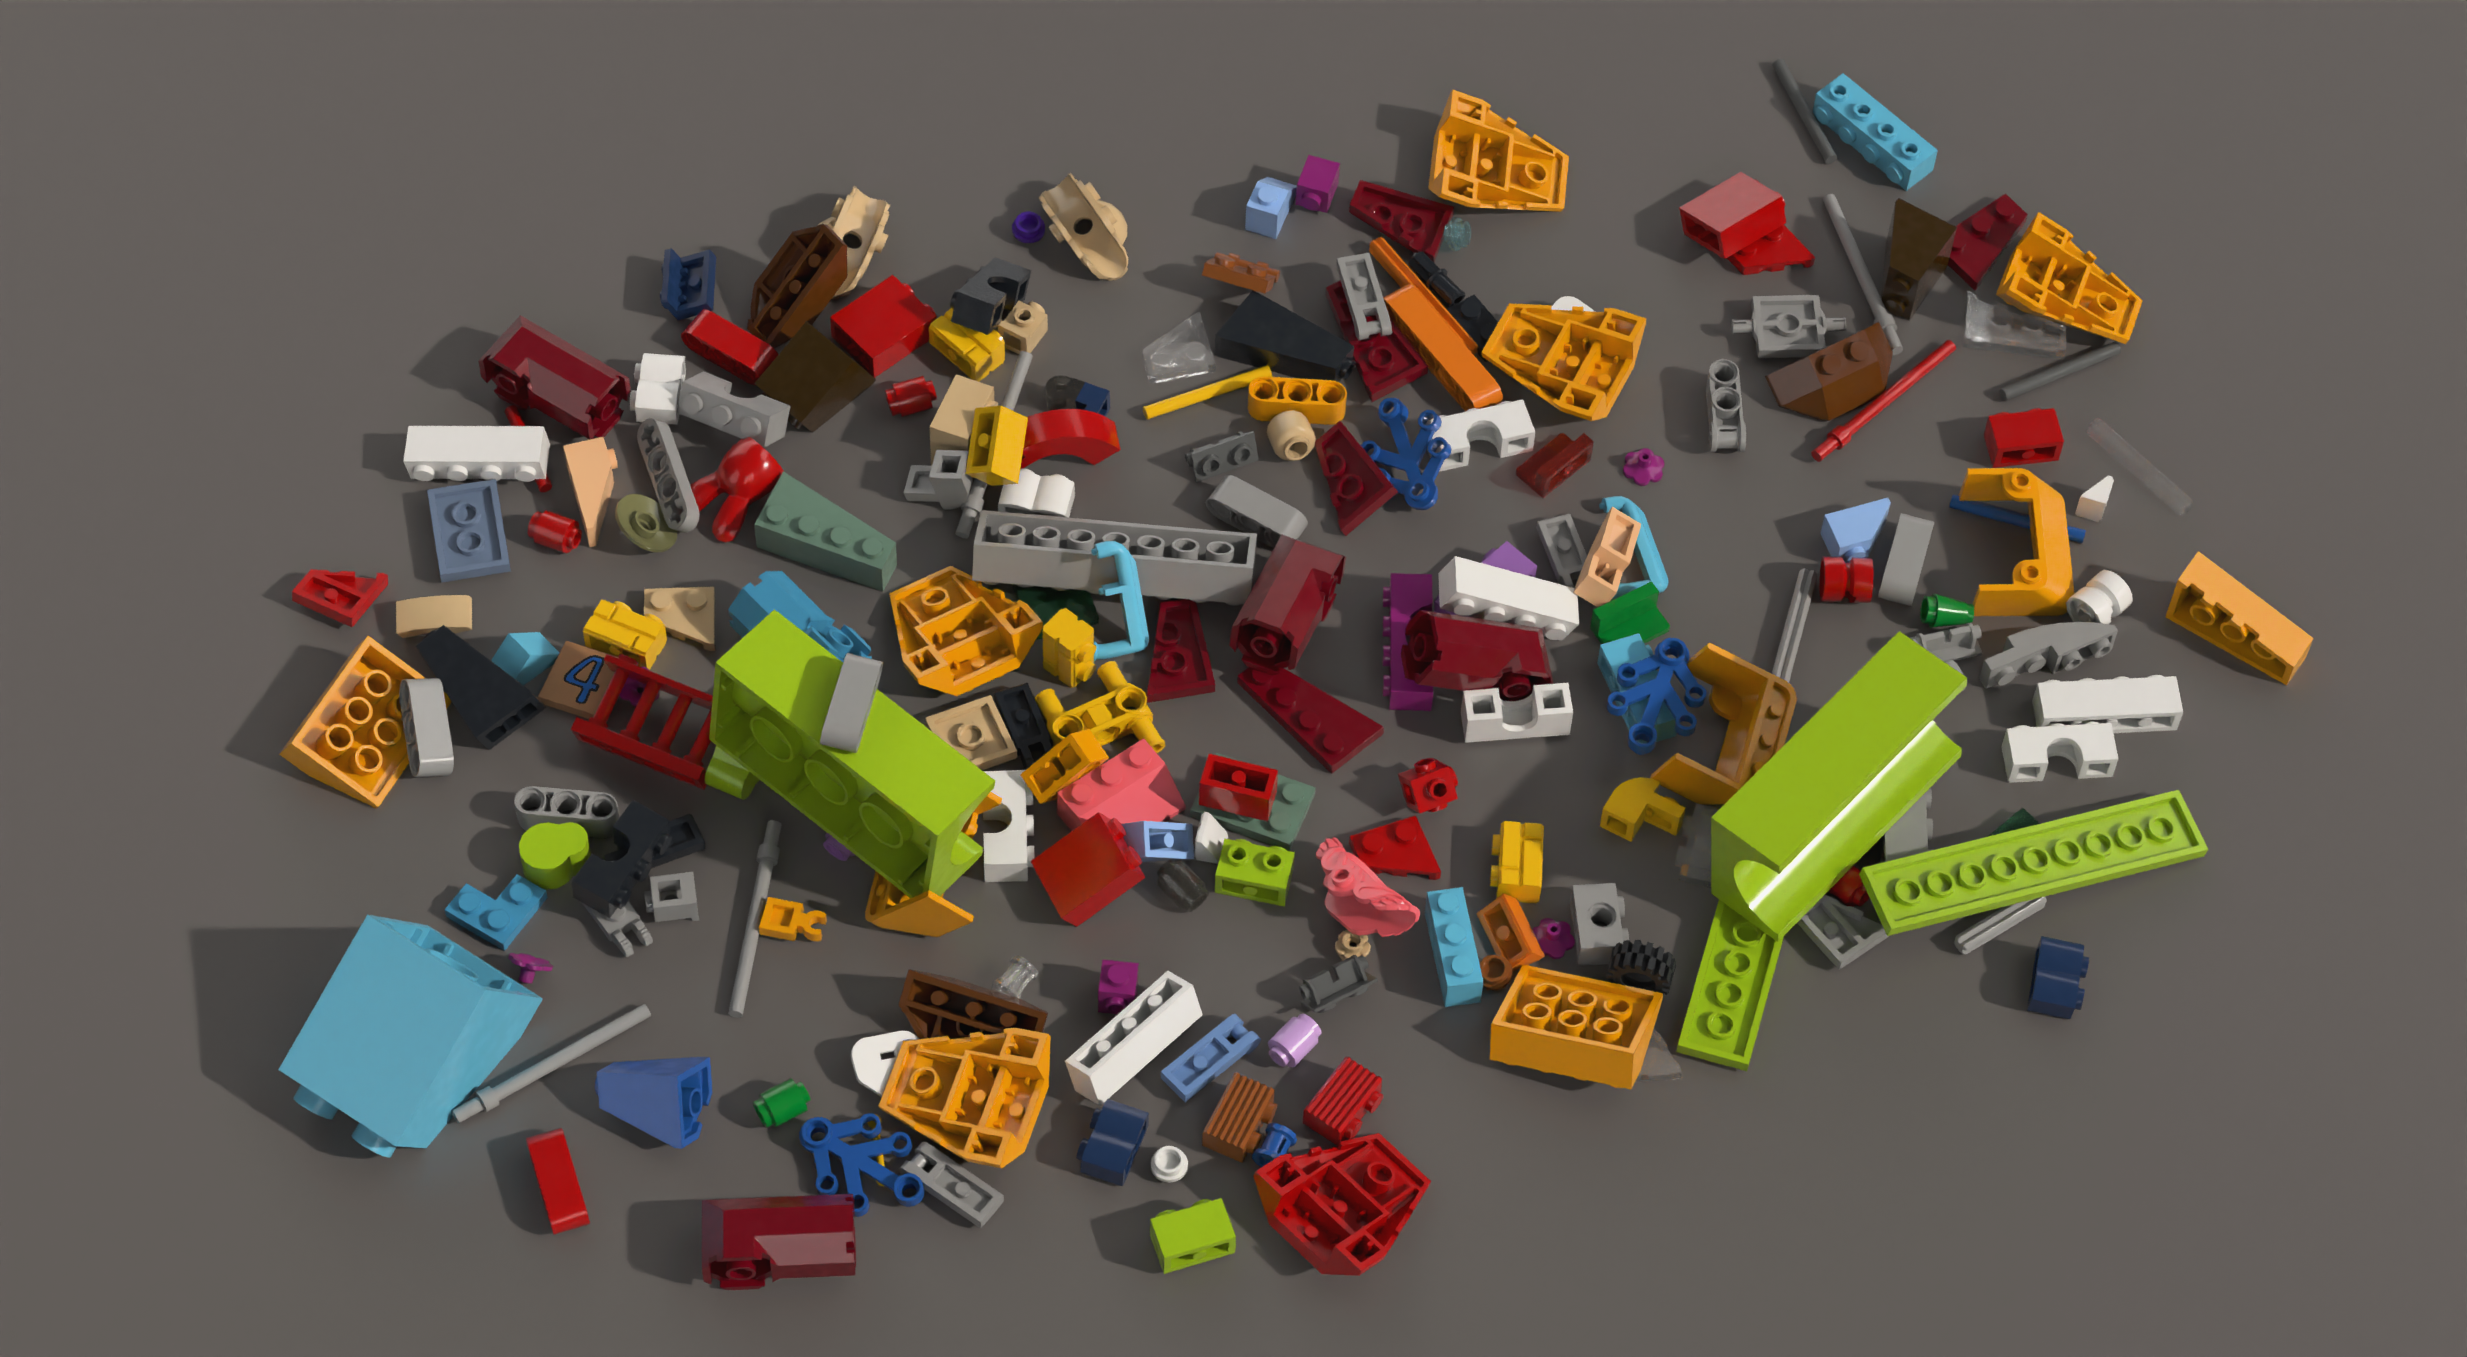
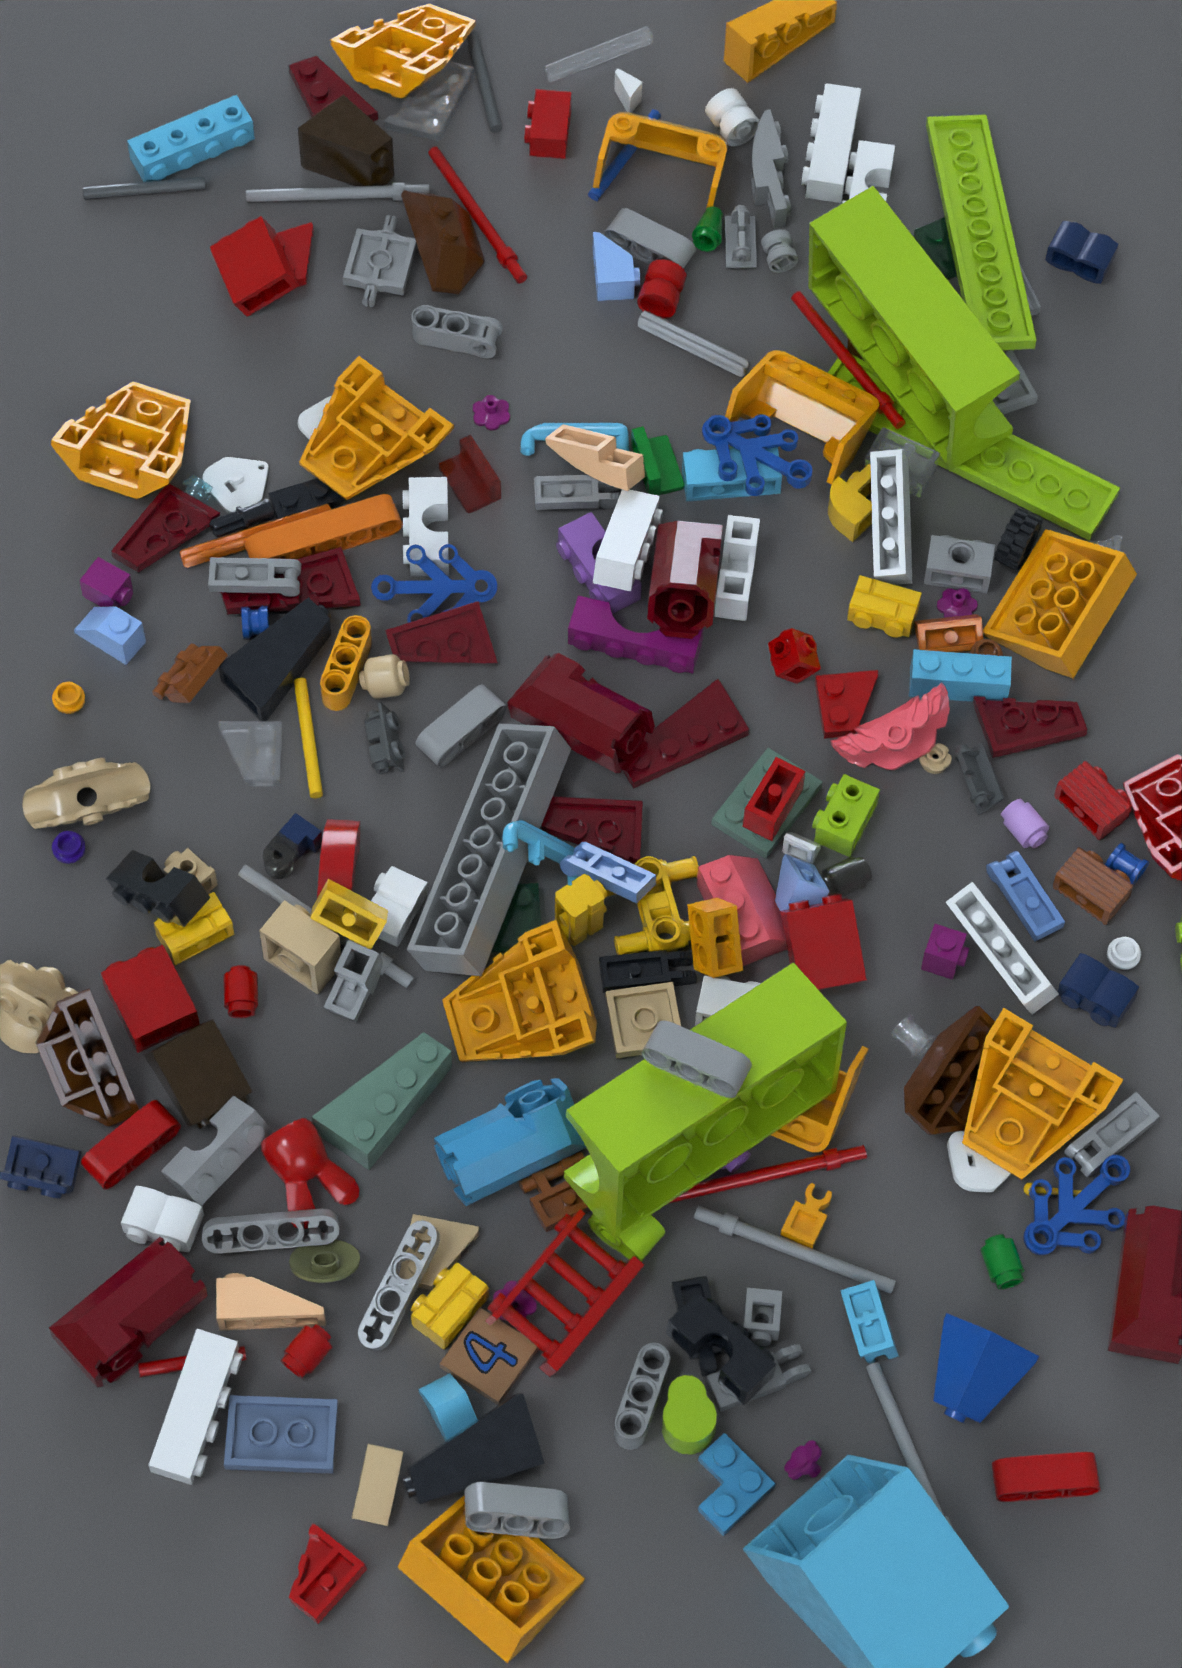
camera: 75 degrees left, 5 degrees up
none -> light orange plate [52,682,85,714]
none -> white piece [203,457,269,513]
none -> blue wheel [241,606,269,639]
none -> light grey beam [358,1220,440,1351]
none -> medium blue plate [560,842,656,904]
none -> red bar [668,1145,867,1204]
none -> medium azure hinge [840,1280,899,1363]
none -> white brick [870,449,912,585]
none -> dark red wing [972,696,1088,758]

